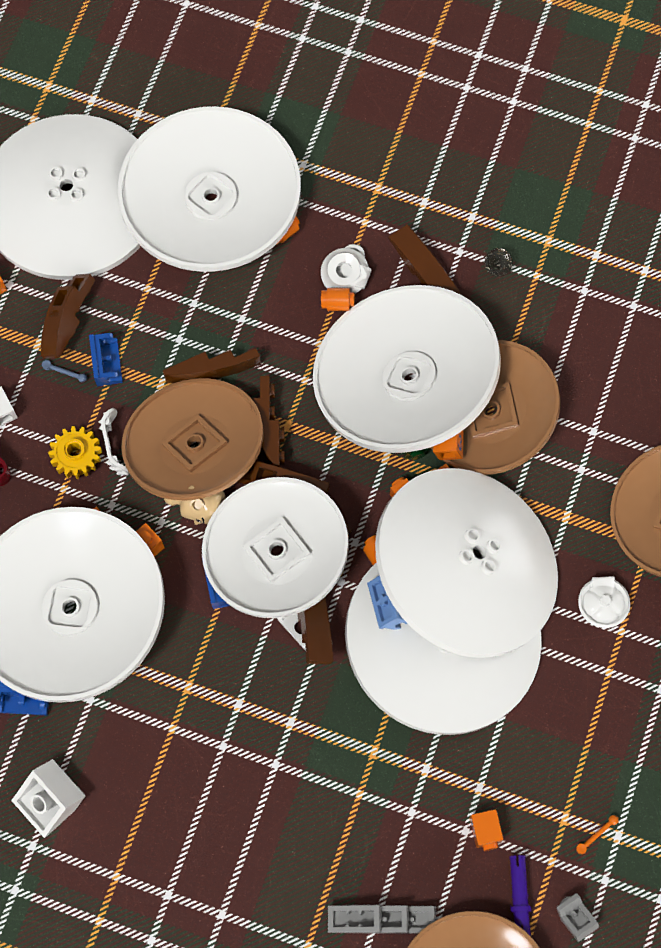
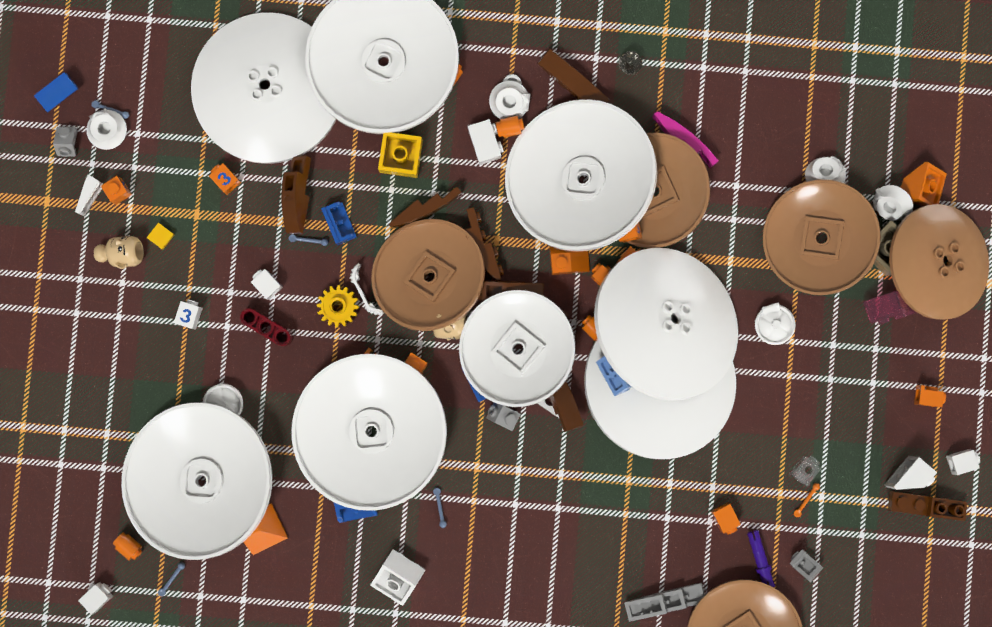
camera: 15 degrees left, 15 degrees up
none -> yellow brick [378,132,423,178]
none -> sand blue hinge [433,488,447,528]
none -> white brick [468,119,504,165]
none -> light grey bracket [486,402,521,431]
none -> orange slope [549,246,590,275]
none -> dark pink slope [653,111,719,168]
none -> clear brick [789,456,822,487]

